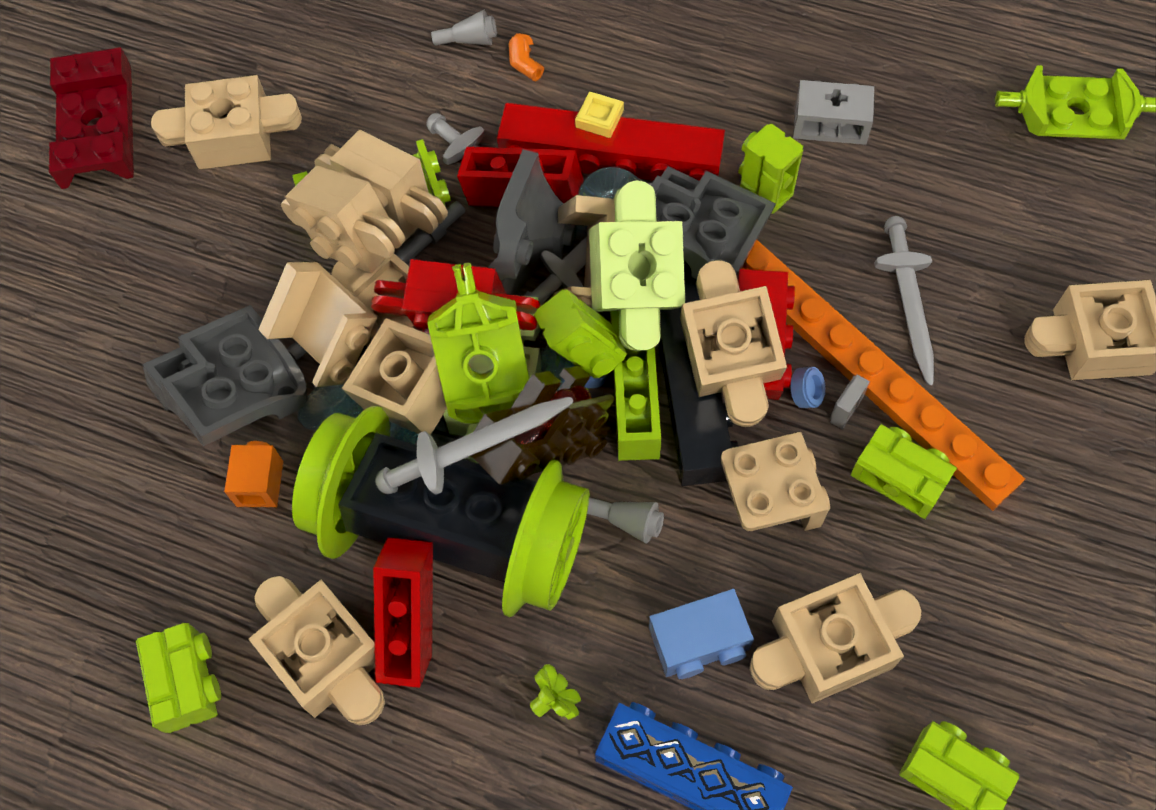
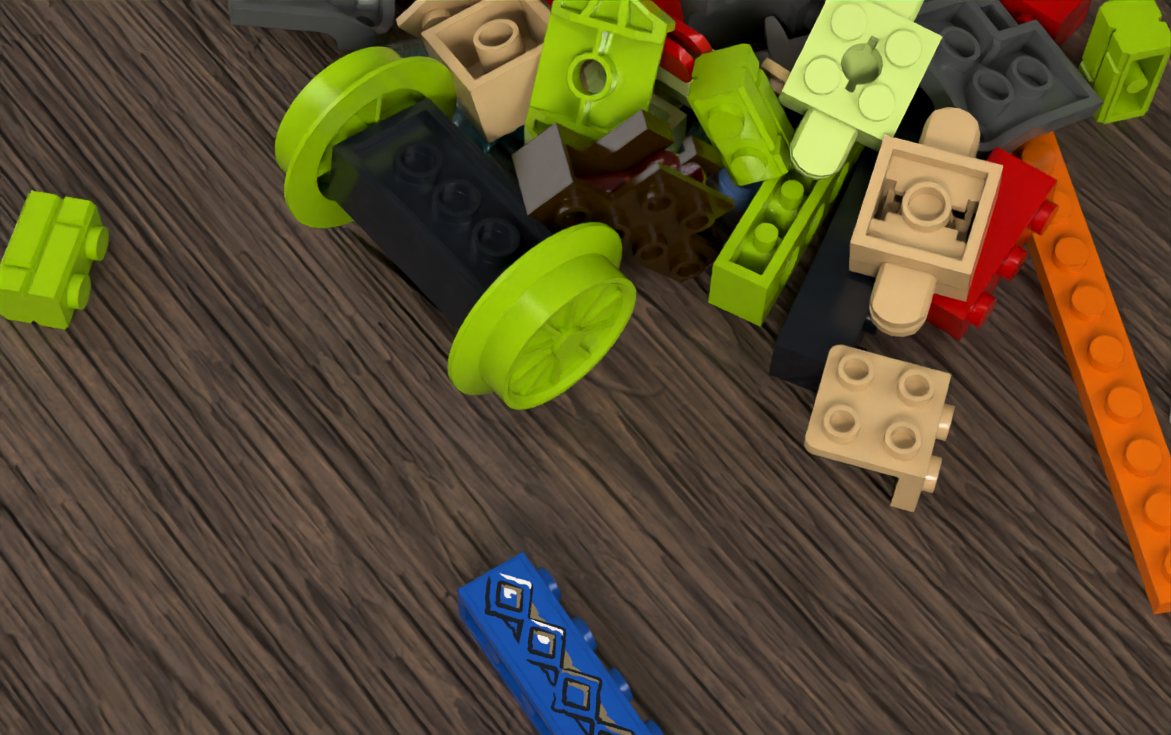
camera: 25 degrees right, 5 degrees down
orange brick [224,441,284,507] -> none
tan brick [248,576,385,725] -> none
red brick [373,537,433,688] -> none
light grey sword [375,397,573,495] -> none
lime plant [530,664,581,720] -> none
light grey cone [587,497,664,544] -> none
medium blue brick [648,589,754,679] -> none
tan brick [750,573,921,703] -> none
medium blue tile [790,367,825,408] -> none
light grey tile [830,374,870,430] -> none
lime brick [850,424,957,519] -> none

